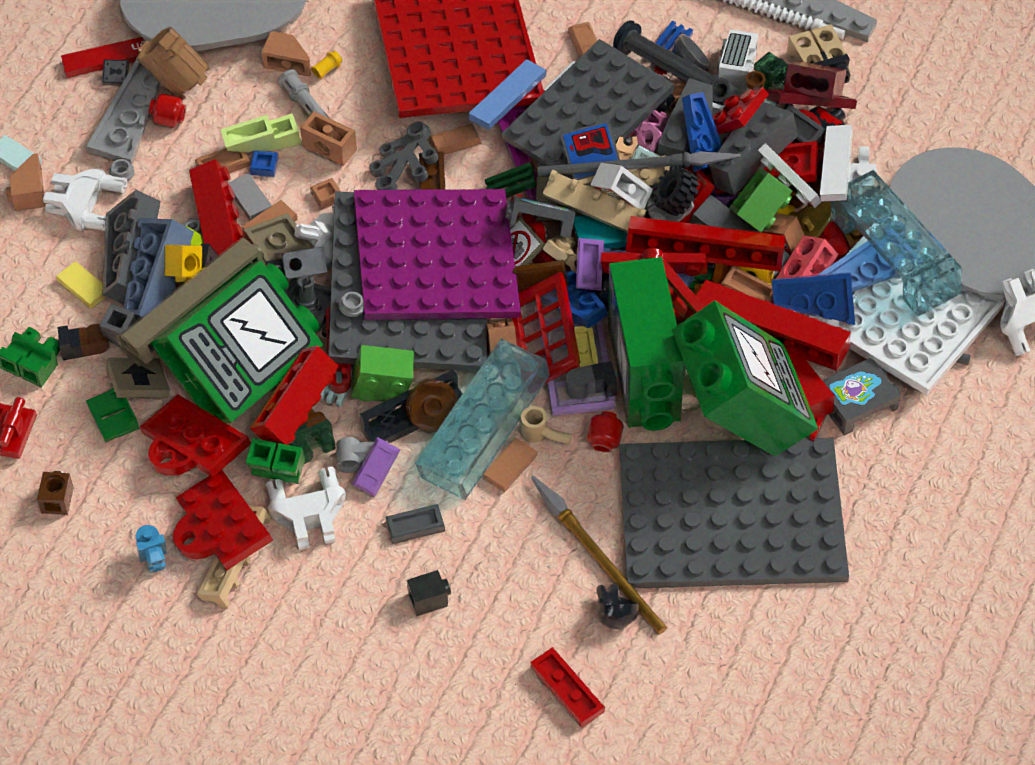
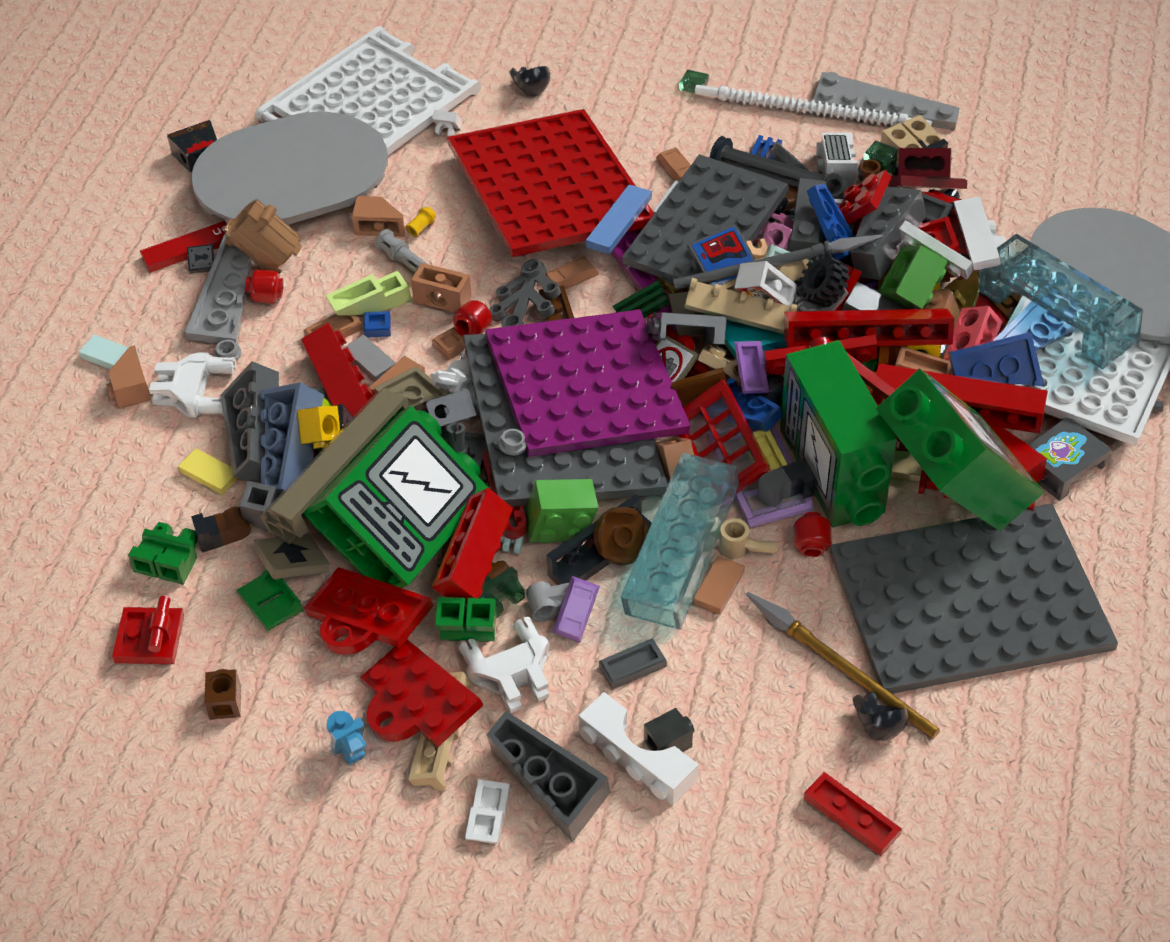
camera: 10 degrees left, 5 degrees down
none -> red head [453,300,492,337]
none -> white slope [465,779,511,844]
none -> dark grey wedge [486,711,611,842]
none -> white arch [578,692,699,805]

